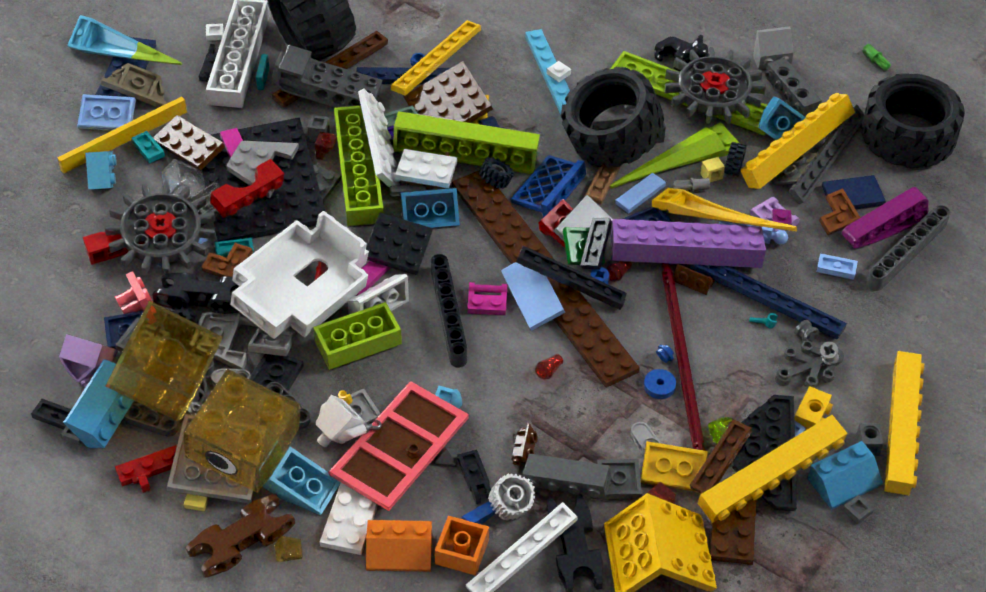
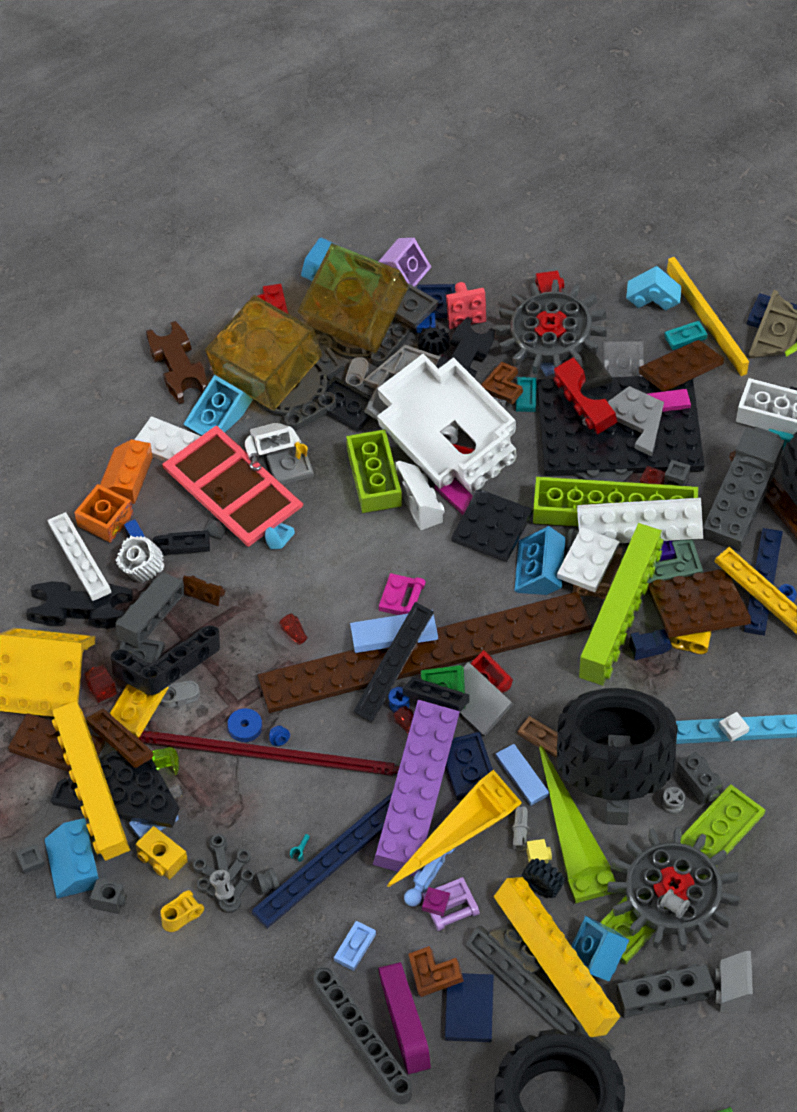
camera: 105 degrees right, 5 degrees up
black plate [31,399,71,430] -> none
light blue tile [77,94,136,131] -> none
clear yellow slope [275,536,303,562] -> none
black beam [431,254,467,368] -> none
black bush [479,157,514,189] -> none
blue fence [511,155,586,218] -> none
black animal [654,35,708,71] -> none
reddish brown hinge [674,264,714,295] -> none
yellow brick [884,351,924,496] -> none
none -> black beam [111,625,220,695]
none -> yellow piece [161,890,204,932]
none -> light grey bush [659,889,690,919]

